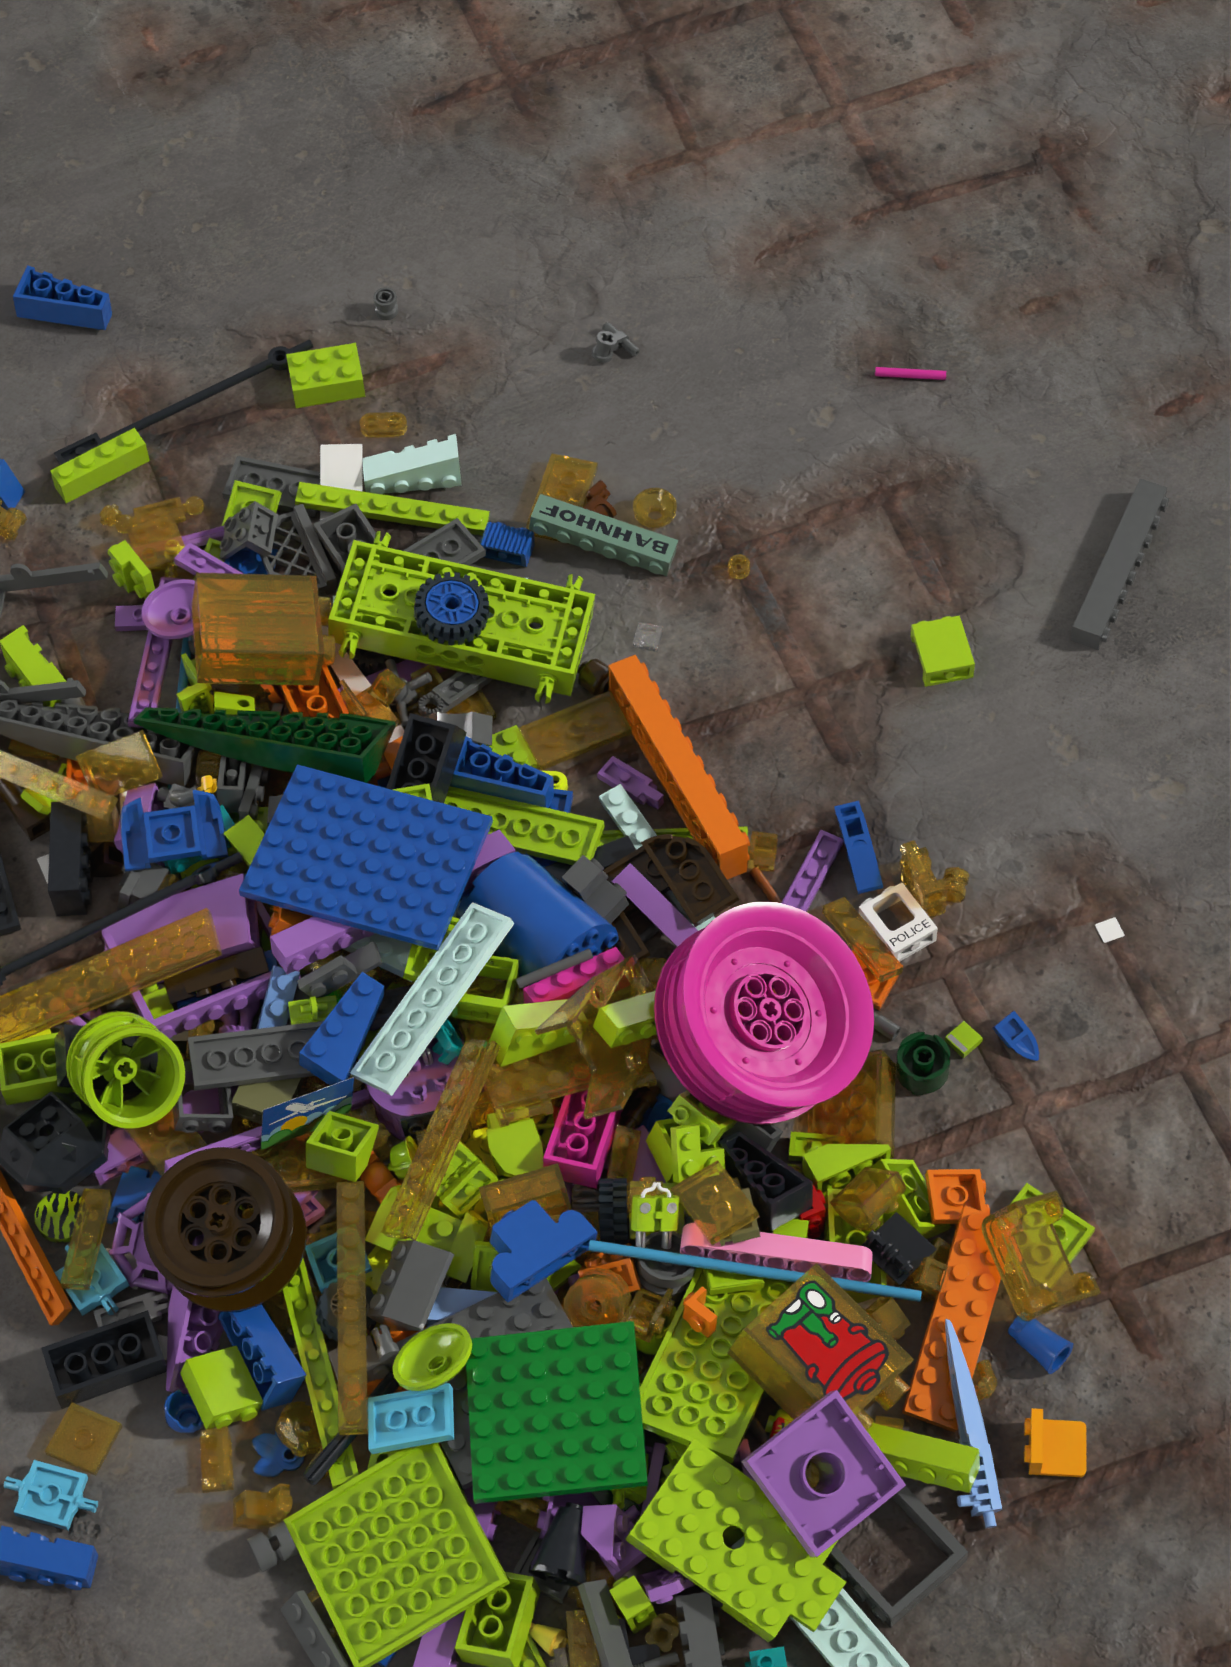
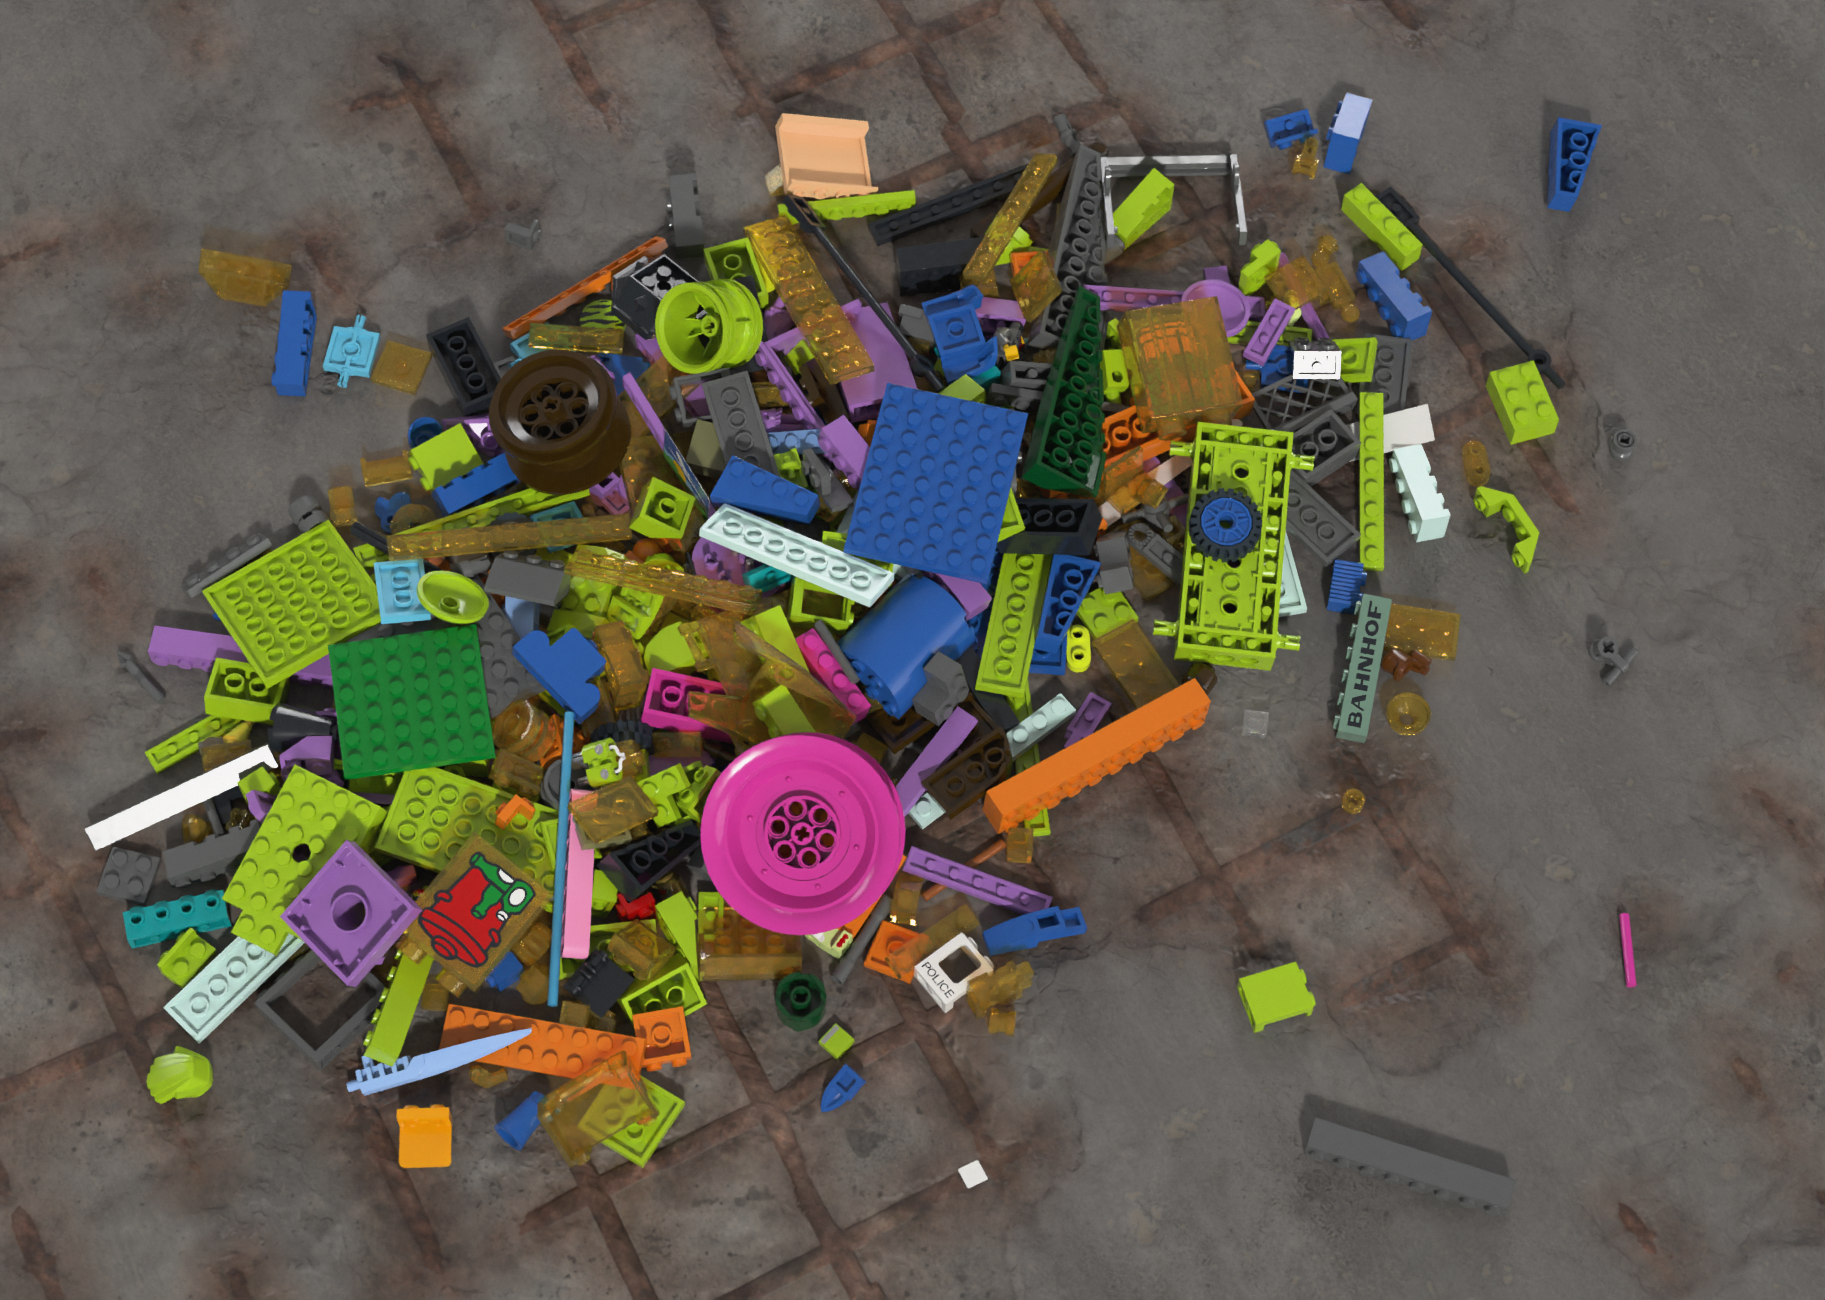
camera: 80 degrees right, 5 degrees up
none -> blue wedge [1356,251,1432,340]
none -> lime slope [1474,486,1539,574]

